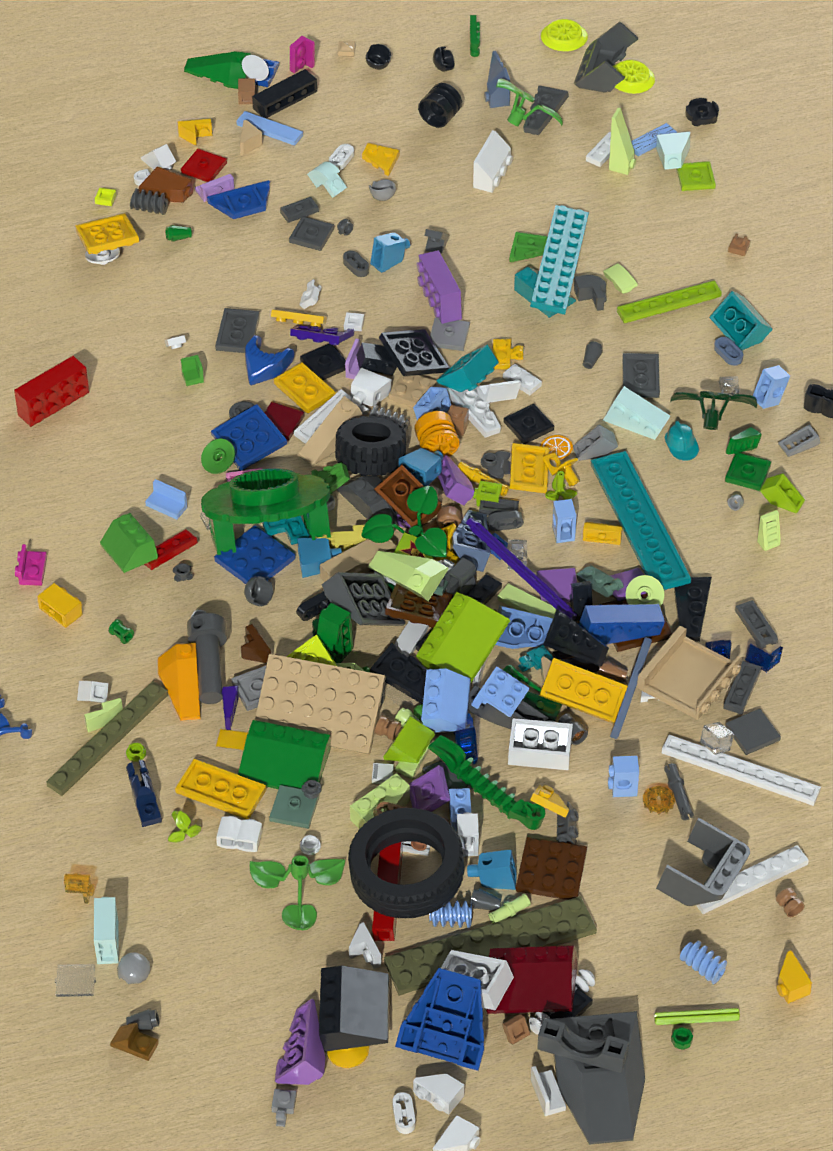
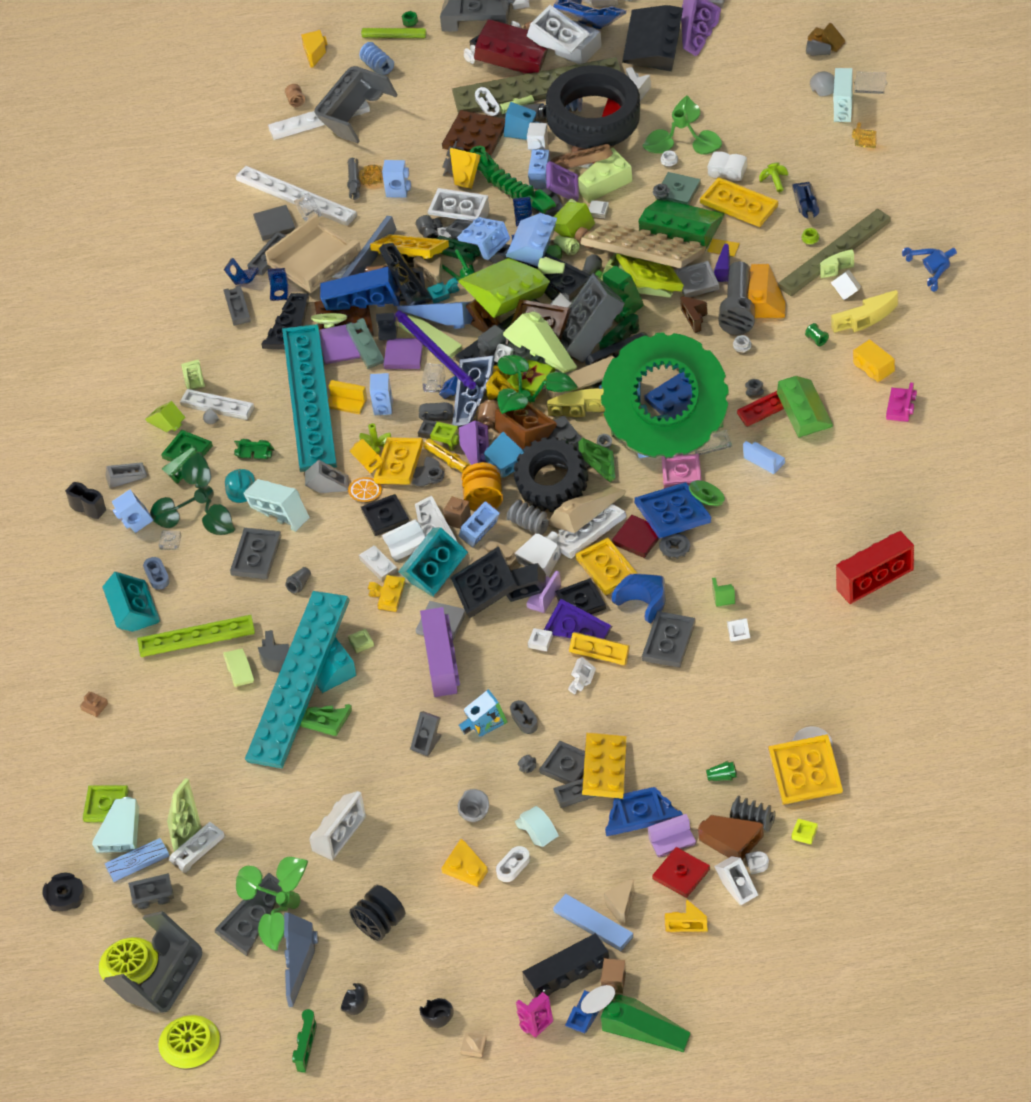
camera: 165 degrees left, 0 degrees up
none -> dark grey bracket [128,873,174,910]
none -> white tile [180,389,254,420]
none -> green hinge [234,439,274,460]
none -> yellowish green tile [348,629,374,653]
none -> white beam [475,87,499,117]
none -> yellowish green cone [538,257,565,274]
none -> yellow plate [582,732,627,799]
none -> light yellow slope [831,290,898,333]

